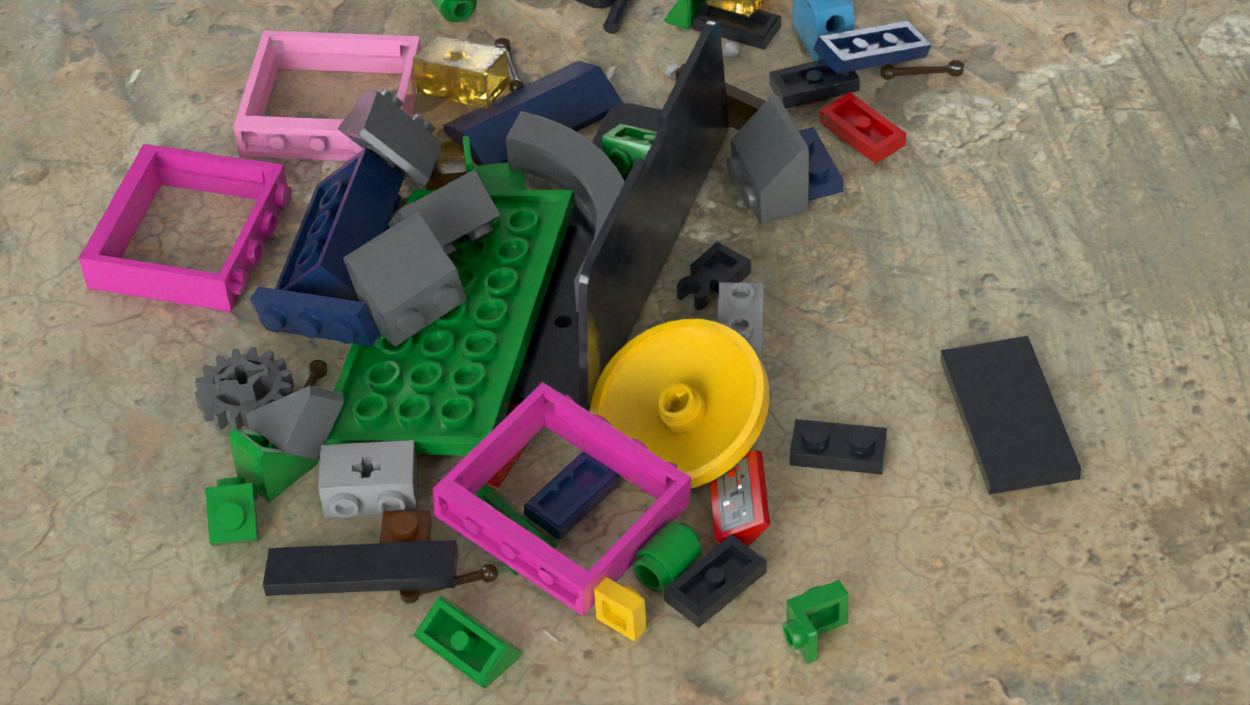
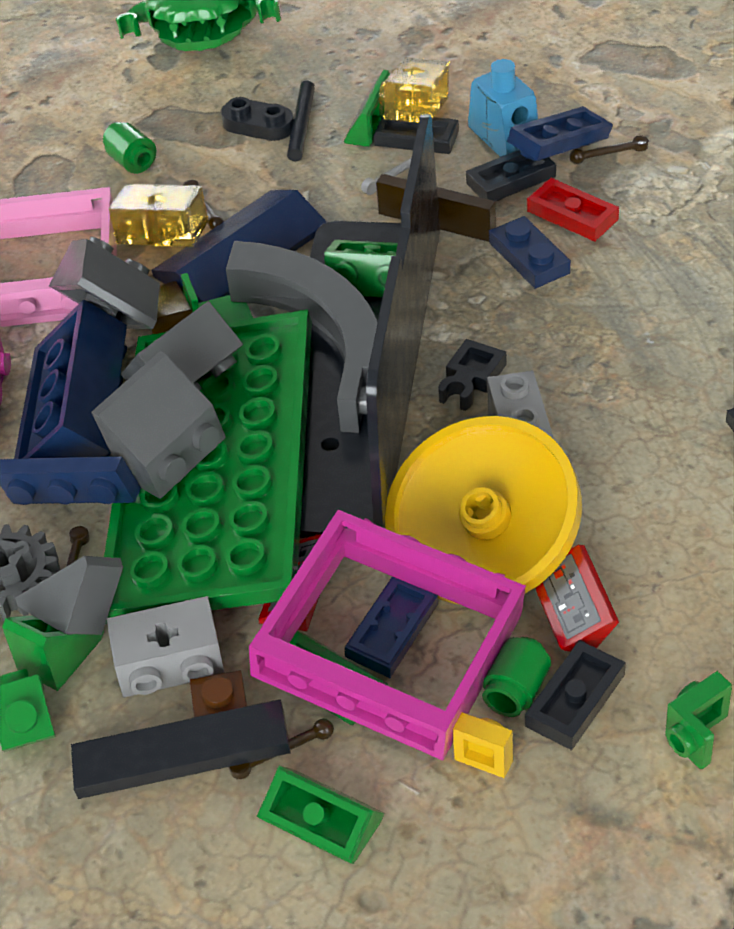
camera: 10 degrees left, 0 degrees up
dark grey slope [726,95,809,224] -> none
black plate [790,419,887,475] -> none

